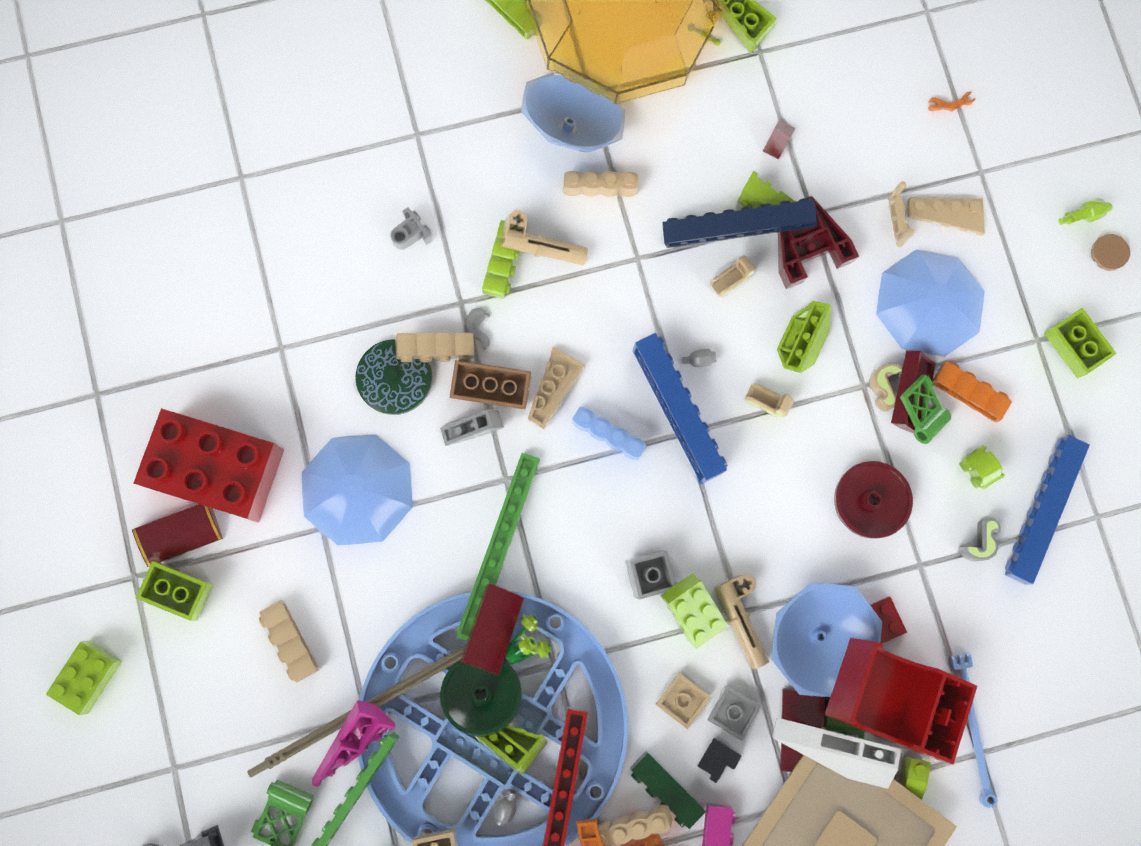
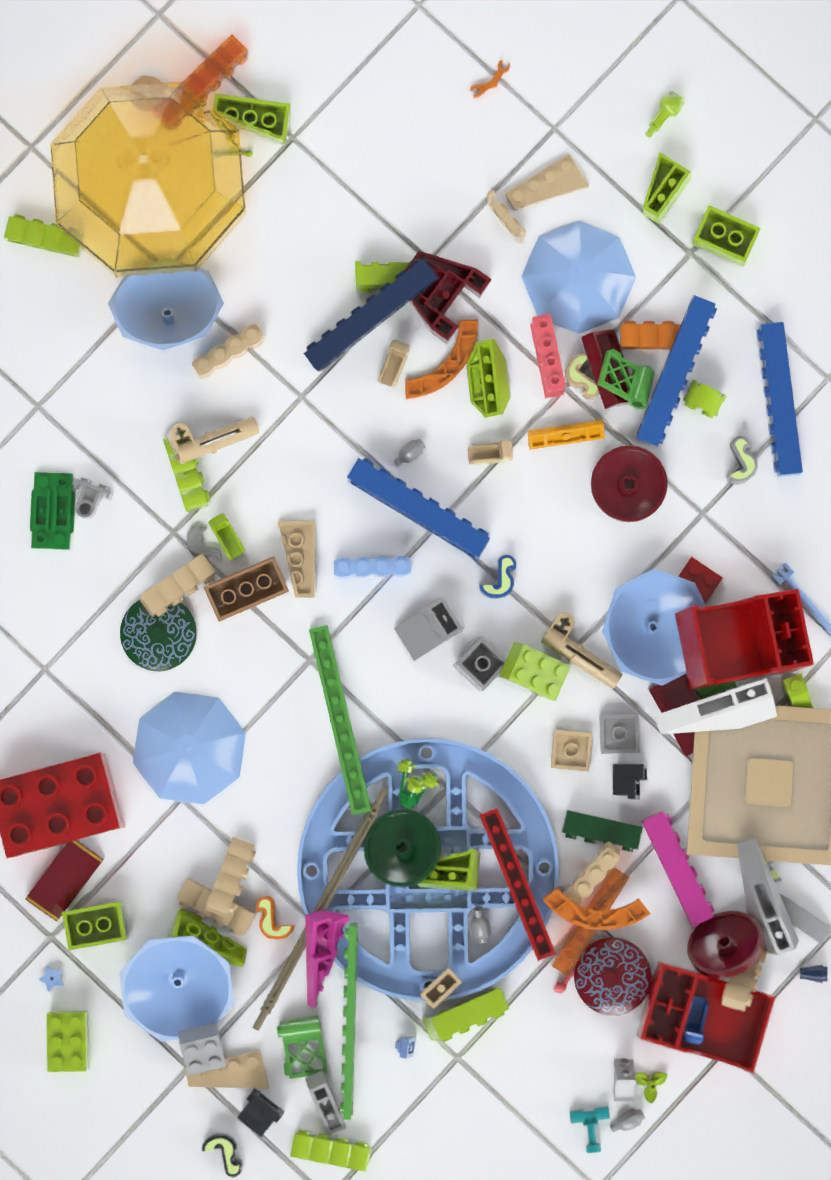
camera: 25 degrees left, 5 degrees up
light grey slope [440,409,504,446] -> none
dark red slope [460,583,524,675] -> none
slope [762,120,796,160] -> none
medium nougat tile [1091,234,1130,271] -> none
none -> green piece [30,472,76,550]
none -> light blue plate [39,966,63,991]
none -> light blue piece [120,936,234,1041]
none -> lime wedge [167,908,247,967]
none -> light grey brick [178,1022,226,1076]
none -> tan wing [185,1050,269,1089]
none -> tan brick [205,837,256,918]
none -> lime animal [208,513,245,560]
none -> animal [256,895,295,940]
none -> light grey slope [394,597,463,661]
none -> orange tile [405,319,478,399]
none -> animal [479,555,516,599]
none -> light orange plate [527,420,605,450]
none -> coral fence [530,314,566,399]
none -> blue brick [635,295,717,447]
none -> lime wedge [643,152,692,225]

